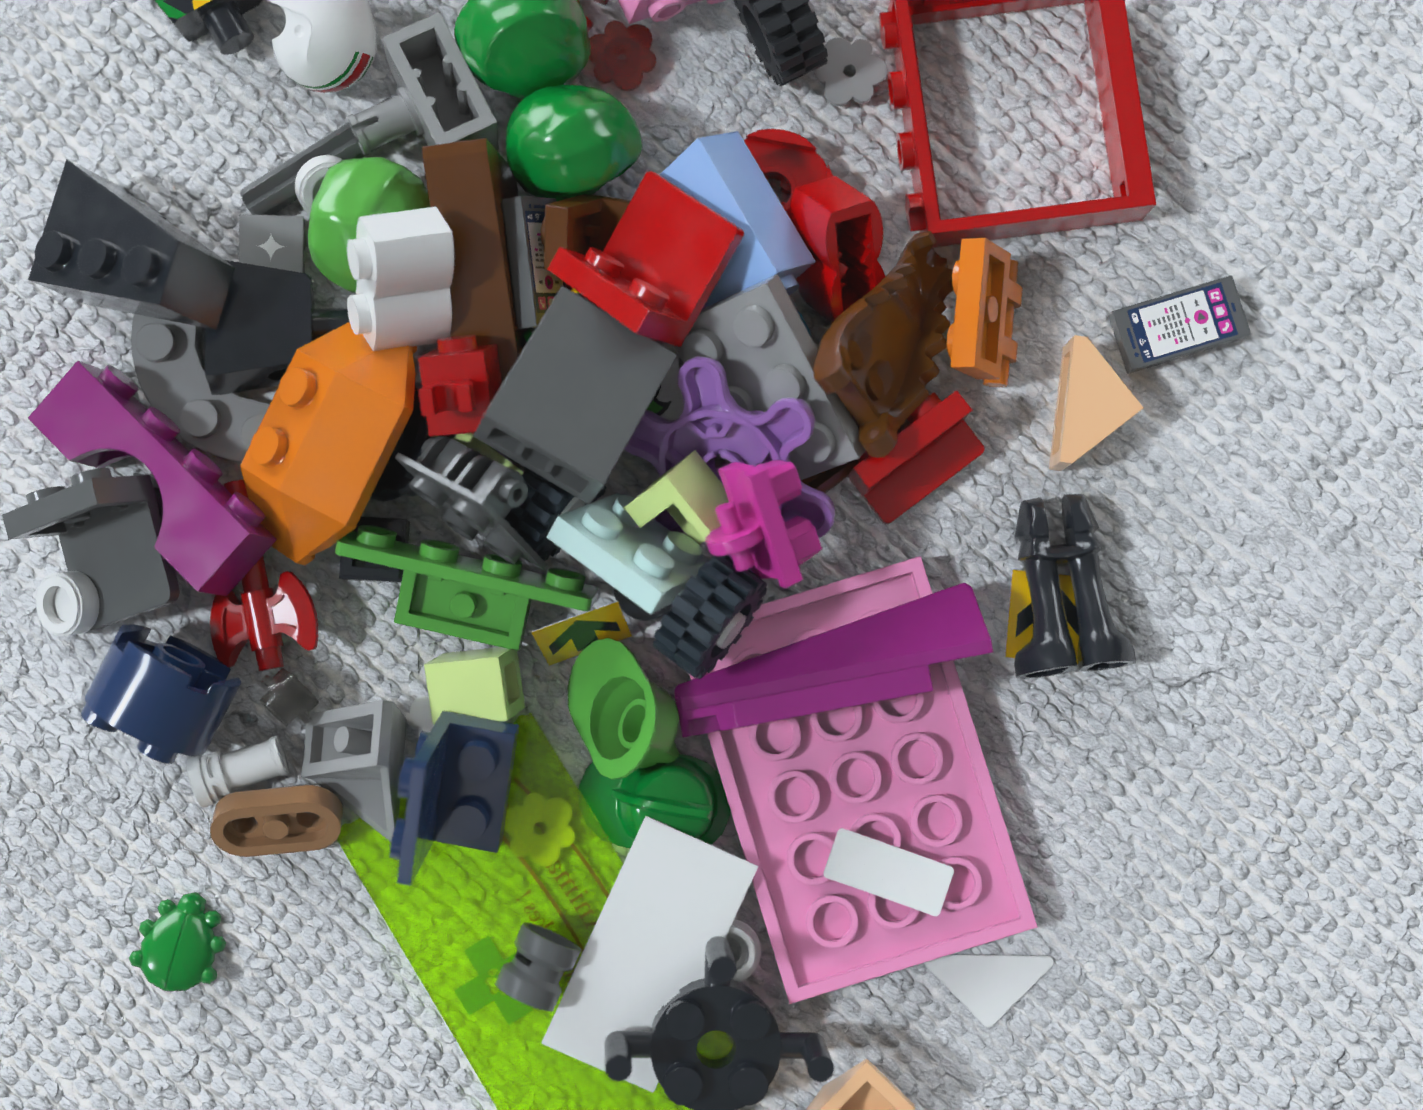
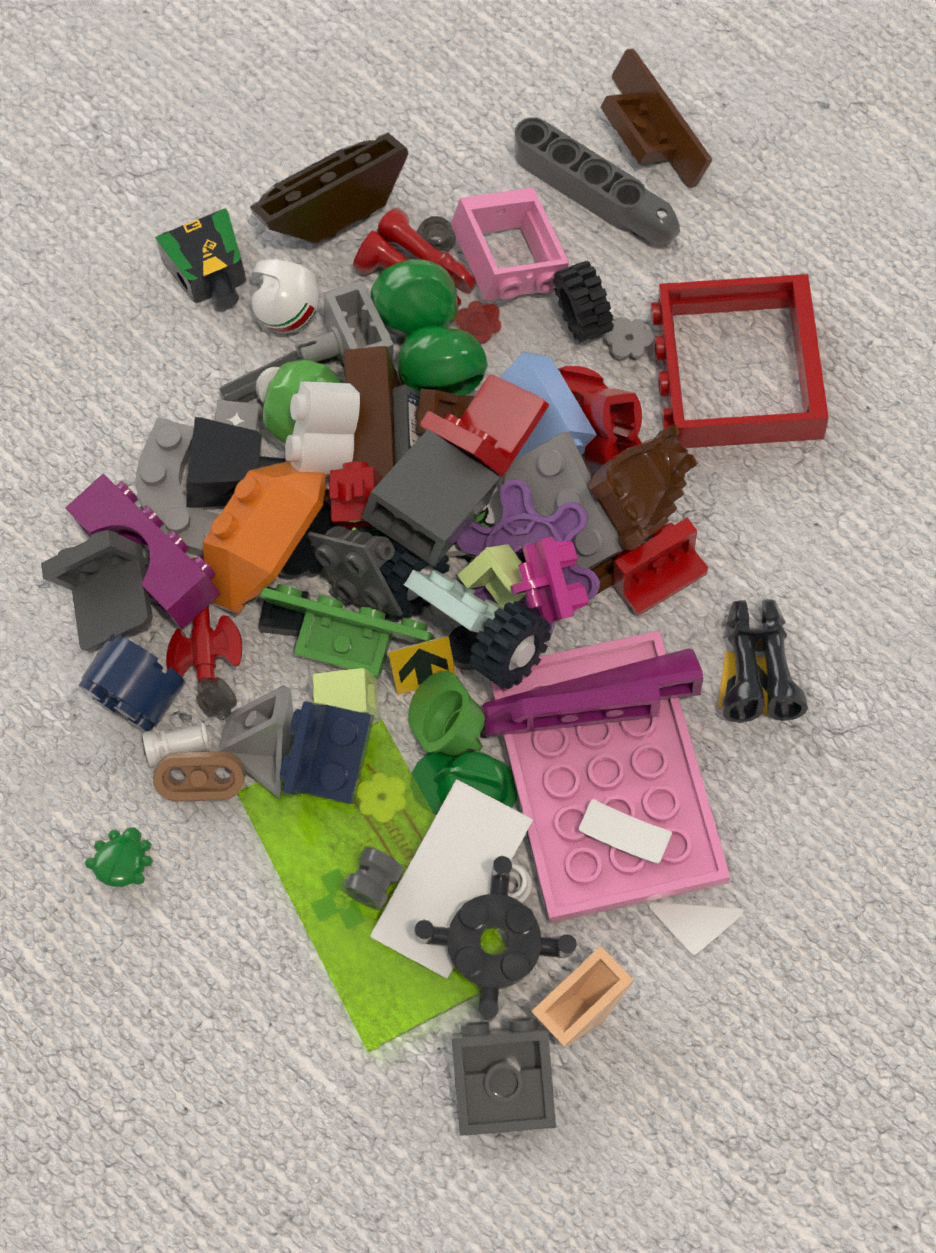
camera: 10 degrees right, 20 degrees down
black wedge [28,159,235,330] -> none
white tile [36,571,99,636] -> none
orange plate [947,238,1023,387] -> none
light nougat slope [1049,335,1144,471] -> none
tile [1108,275,1251,374] -> none

